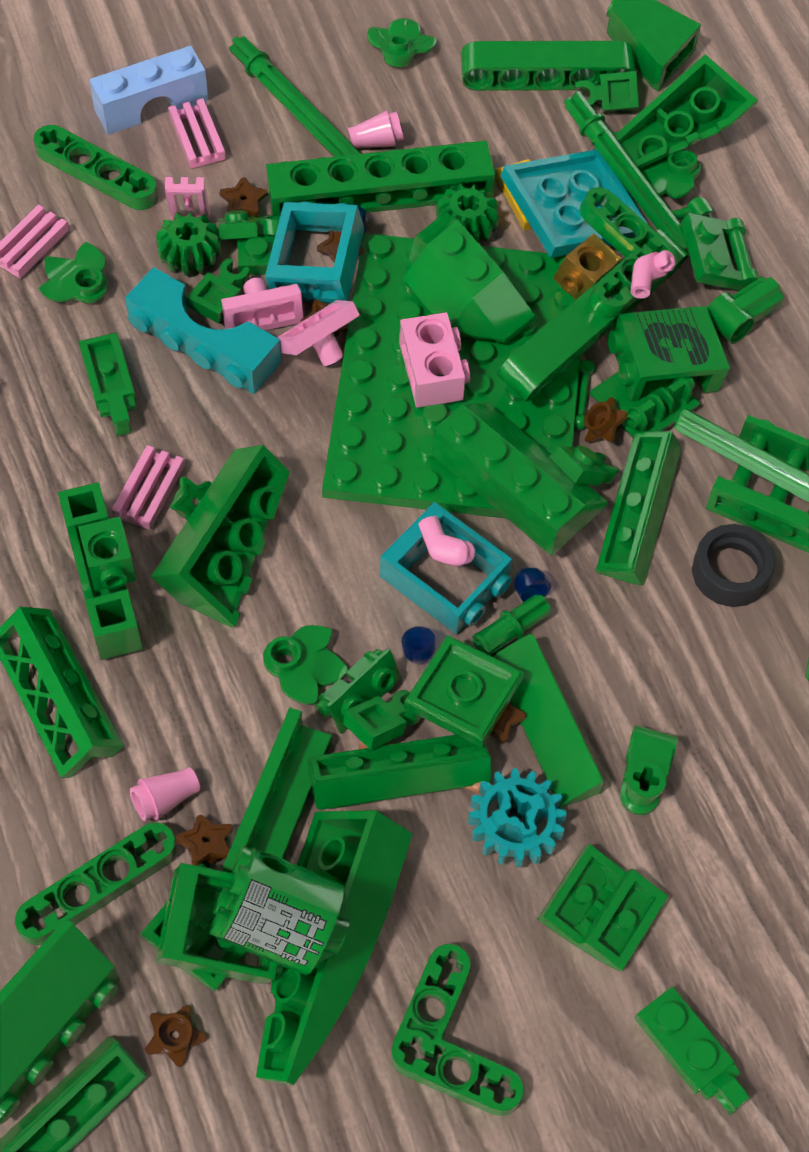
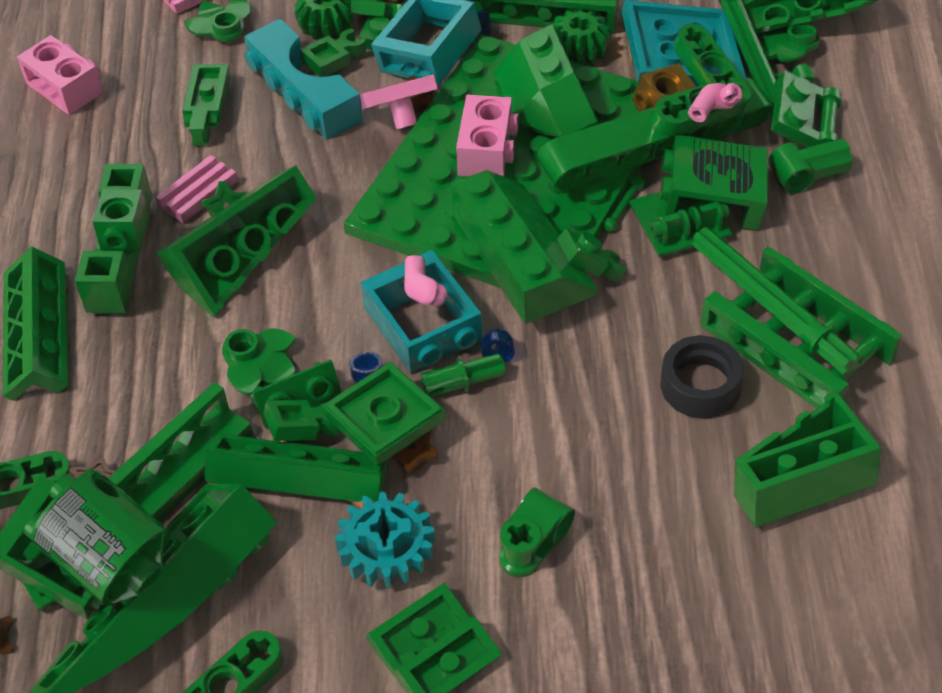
camera: 25 degrees right, 10 degrees down
bright pink cone [130,767,200,821] -> none
bright pink tile [221,278,303,330] -> none
green slope [492,633,603,809] -> none
reddish brown plate [584,397,628,443] -> none
green slope [596,431,681,585] -> none

